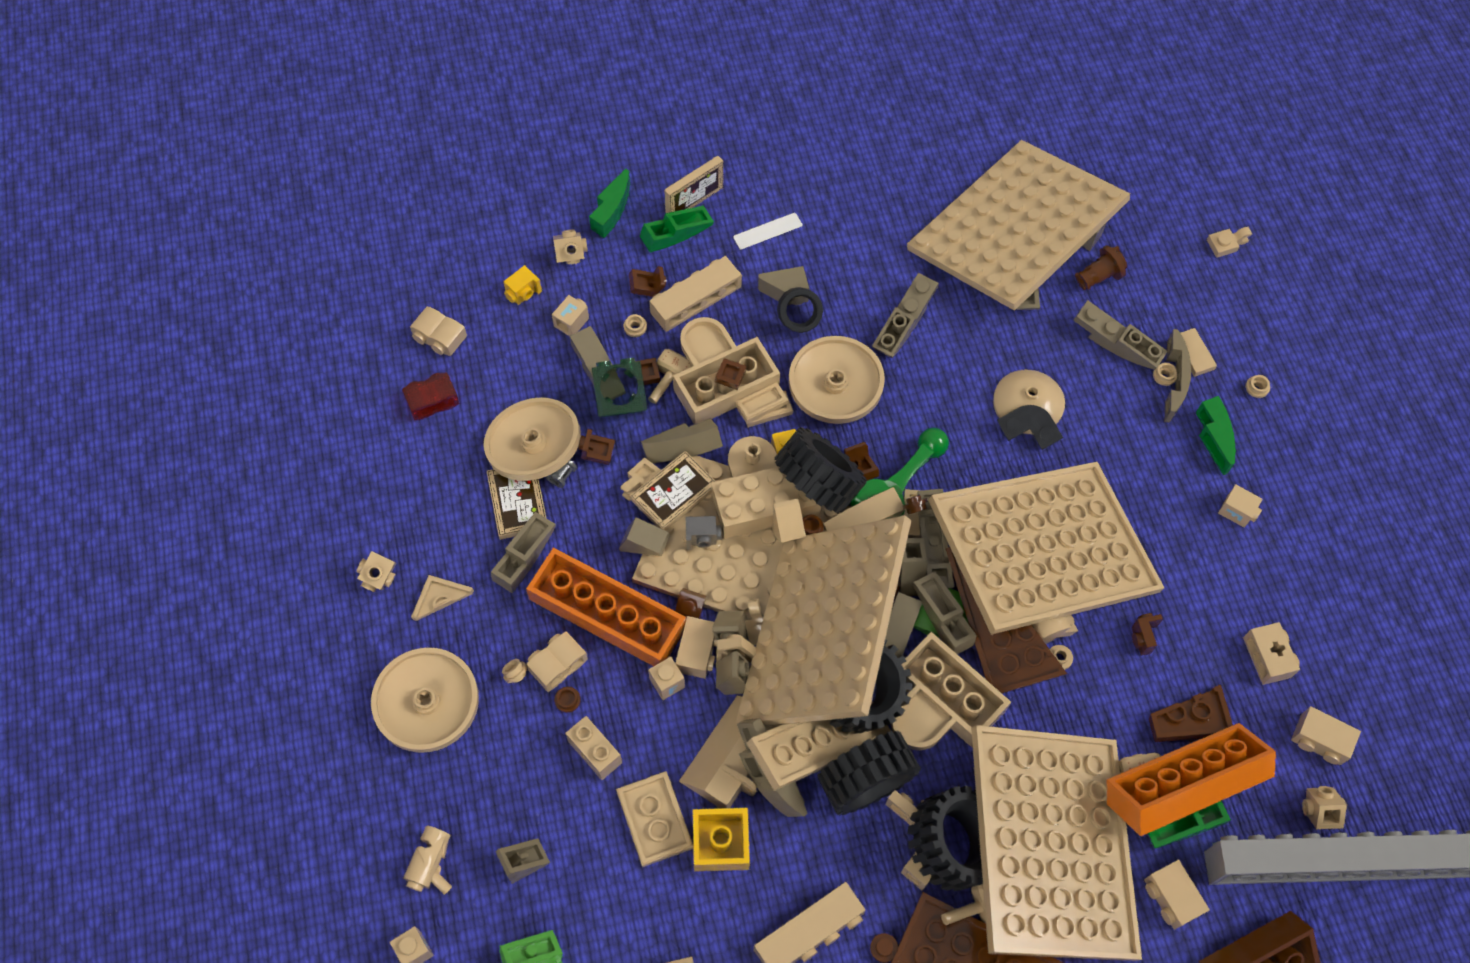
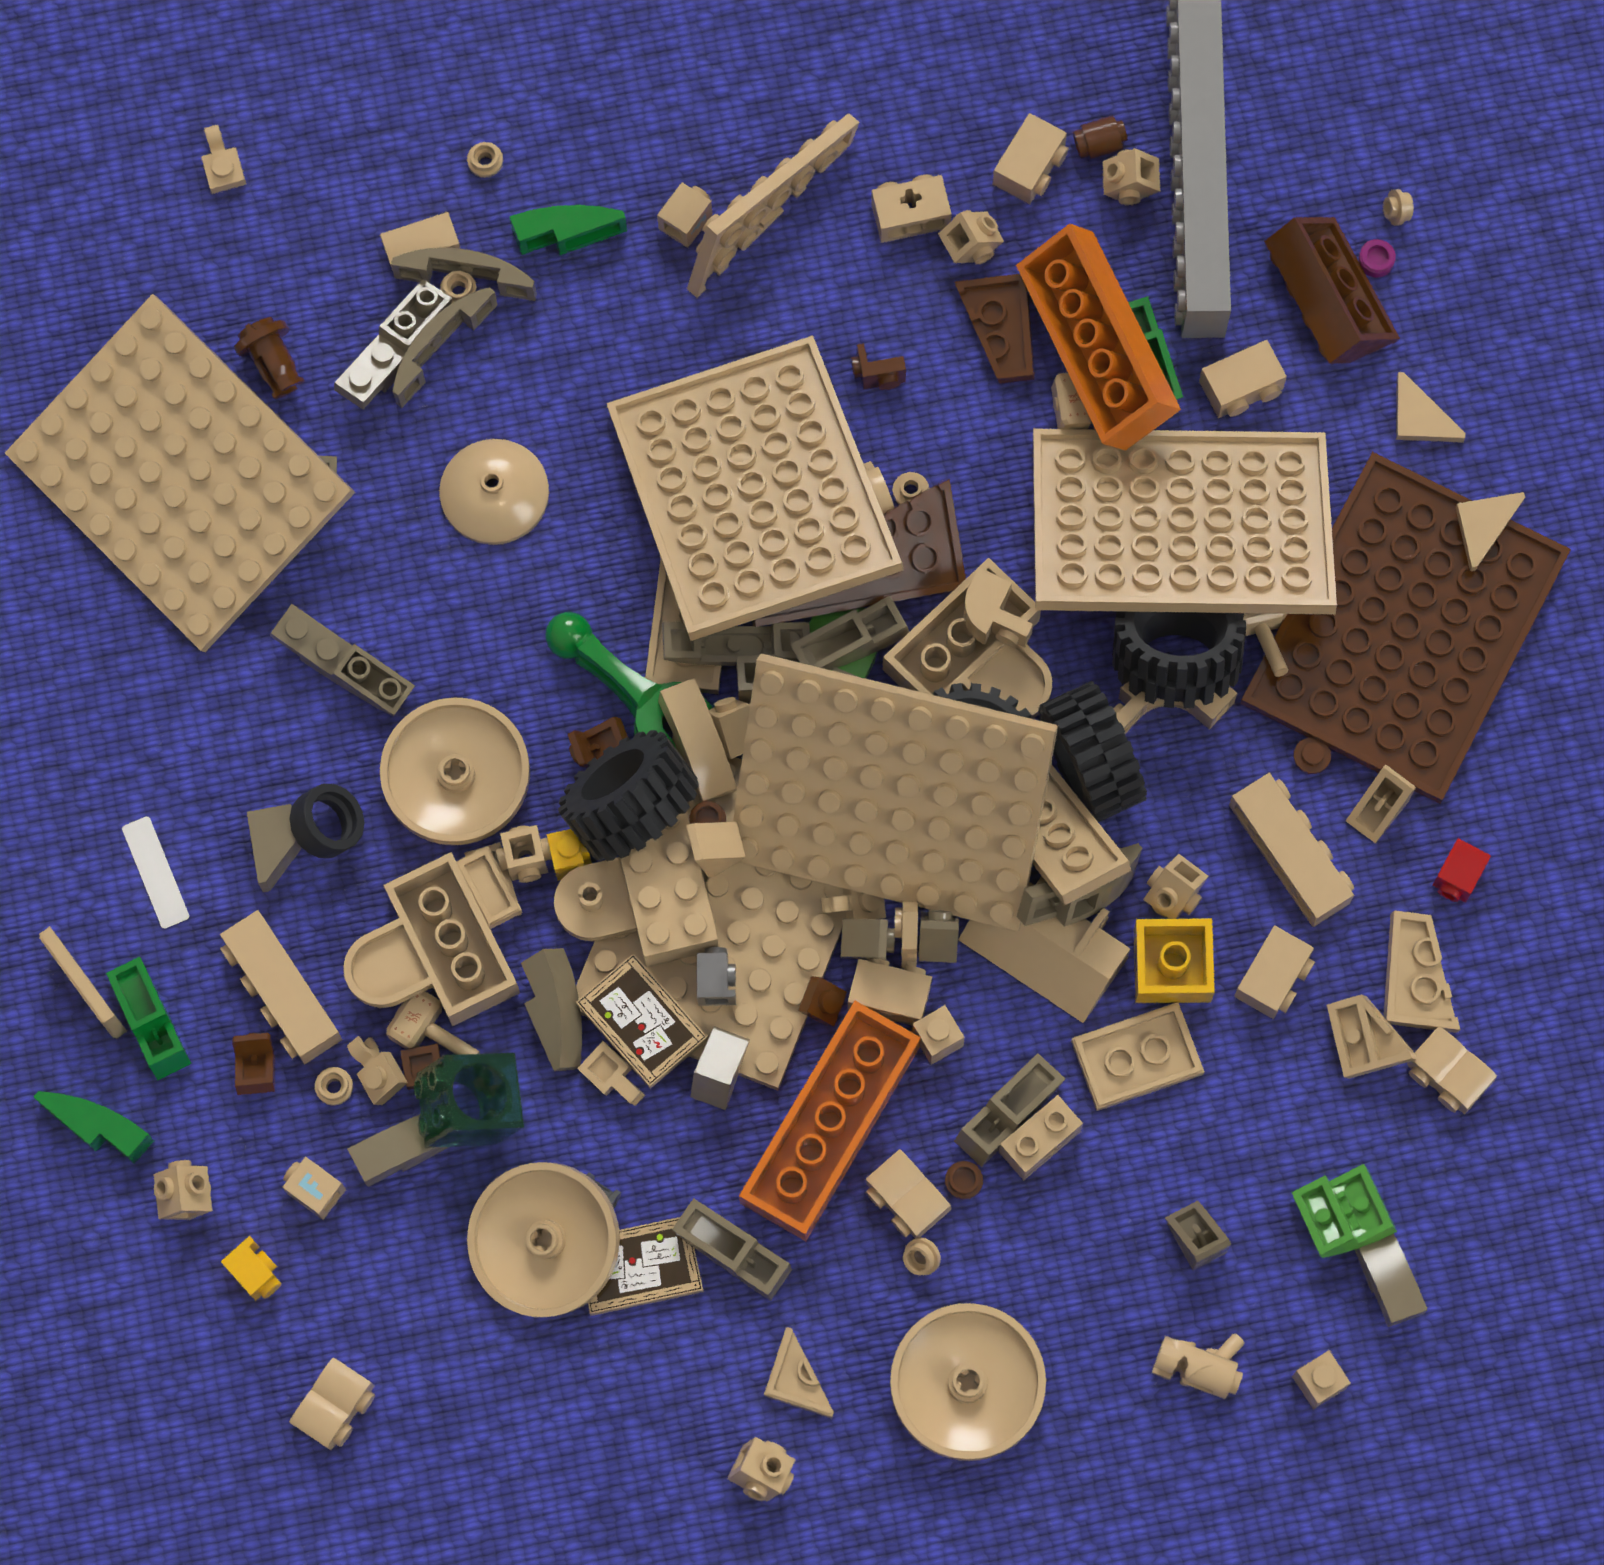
camera: 85 degrees left, 10 degrees up
clear red brick [402,373,459,420] -> none
reddish brown bracket [578,429,615,465] -> none
reddish brown plate [715,358,747,390] -> none
reddish brown plate [902,495,928,514] -> none
black plate [997,405,1063,450] -> none
none -> tan plate [347,1036,408,1105]
none -> dark tan slope [393,287,498,408]
none -> tan brick [496,825,552,883]
none -> tan wing [687,113,859,298]
none -> tan brick [938,210,1004,264]
none -> dark tan slope [954,1053,1065,1167]
none -> tan brick [964,567,1033,648]
none -> reddish brown brick [1073,115,1128,159]
none -> tan brick [1143,854,1209,919]
none -> tan brick [1234,925,1315,1019]

